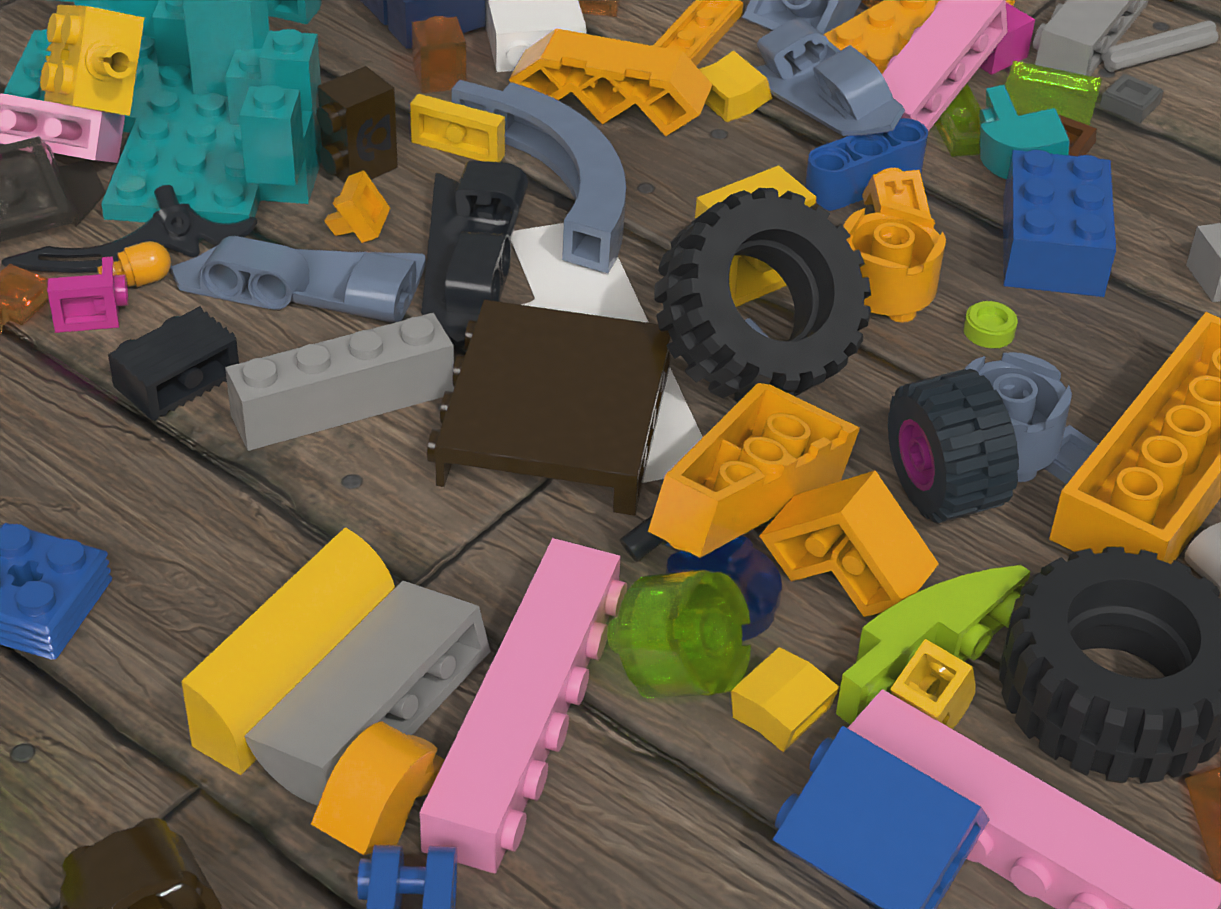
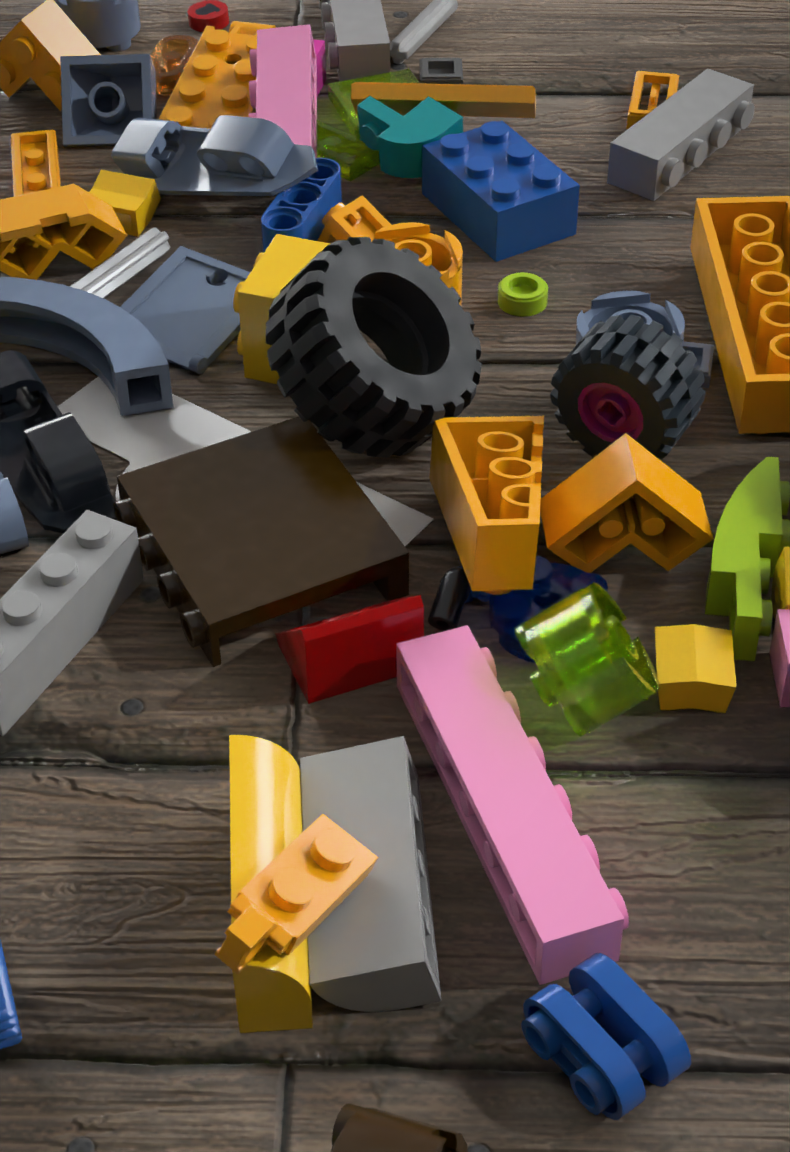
camera: 35 degrees left, 0 degrees up
light orange brick [311,721,445,855] -> none
none -> light grey axle [69,227,170,298]
none -> sand blue container [121,246,250,374]
none -> light orange hinge [215,814,379,974]
none -> red slope [275,595,424,704]
none -> light orange tile [351,82,536,118]

